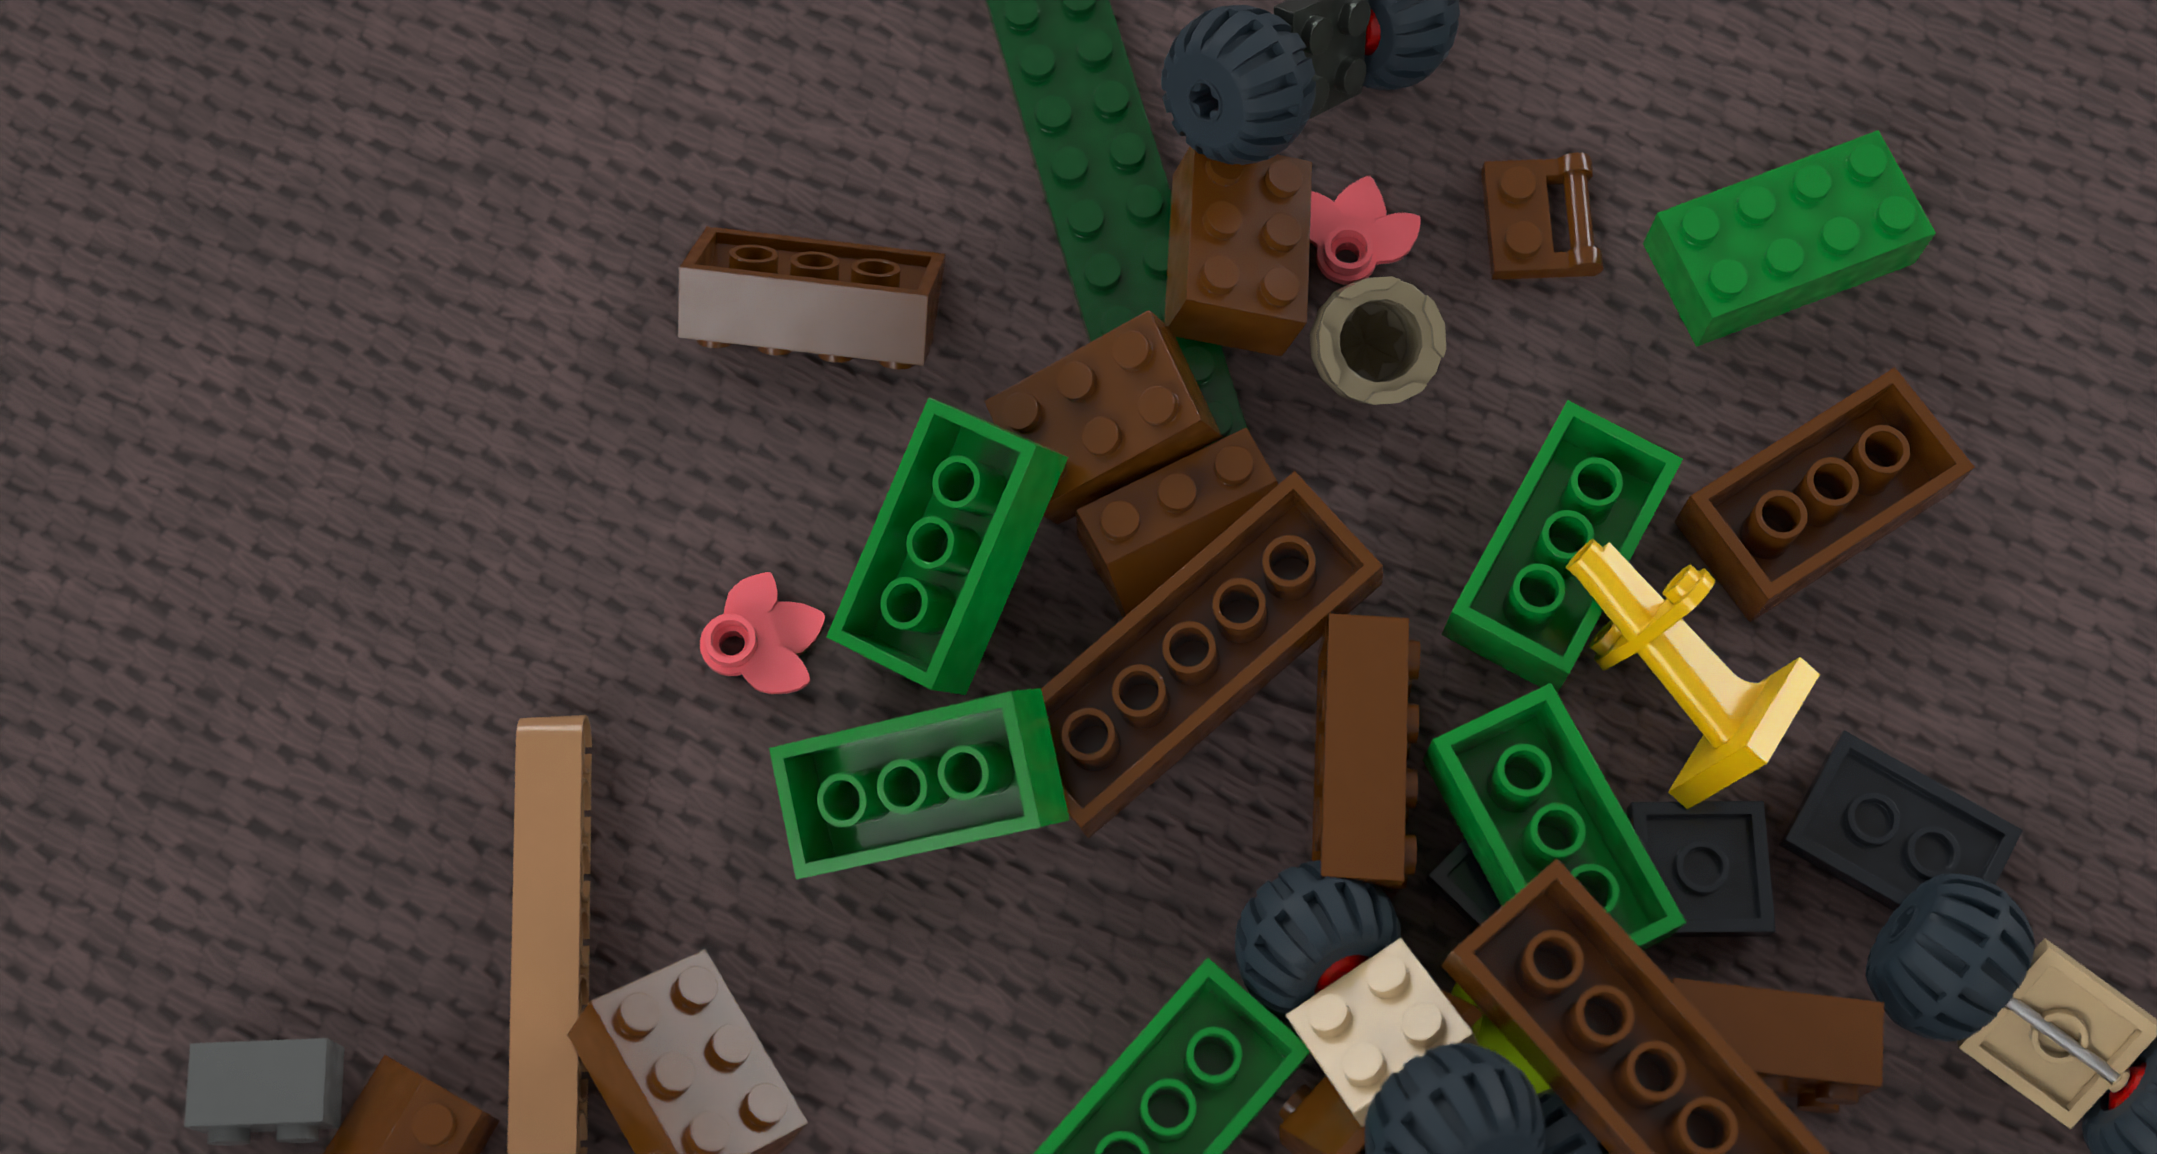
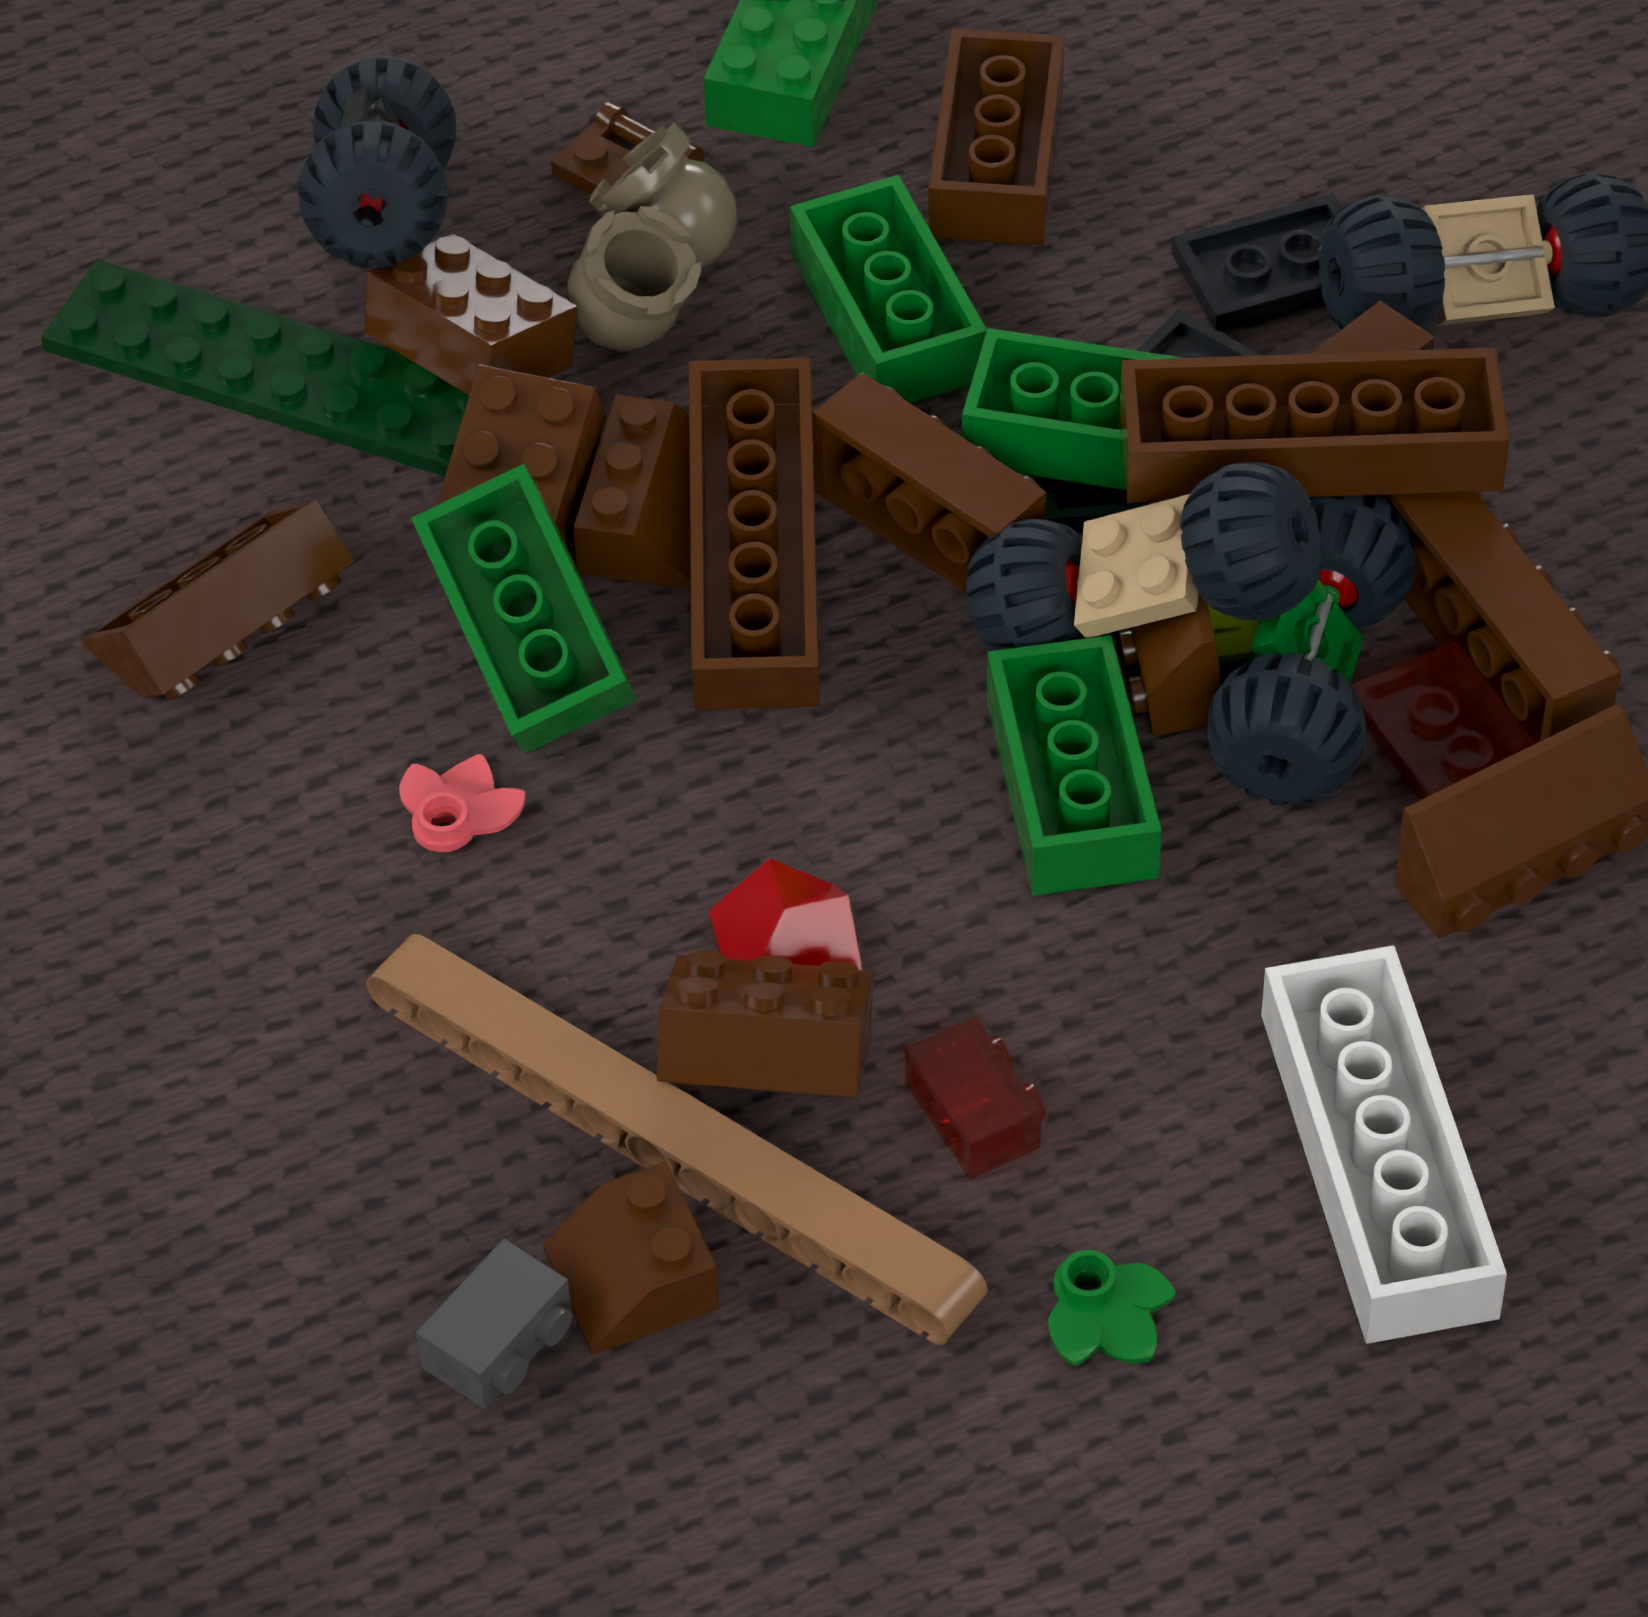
camera: 50 degrees left, 20 degrees down
green brick [769,688,1070,879] -> none
coral plate [1310,176,1420,285] -> none
yellow piece [1566,539,1820,810] -> none
none -> dark tan tile [589,123,738,268]
none -> red slope [709,858,863,970]

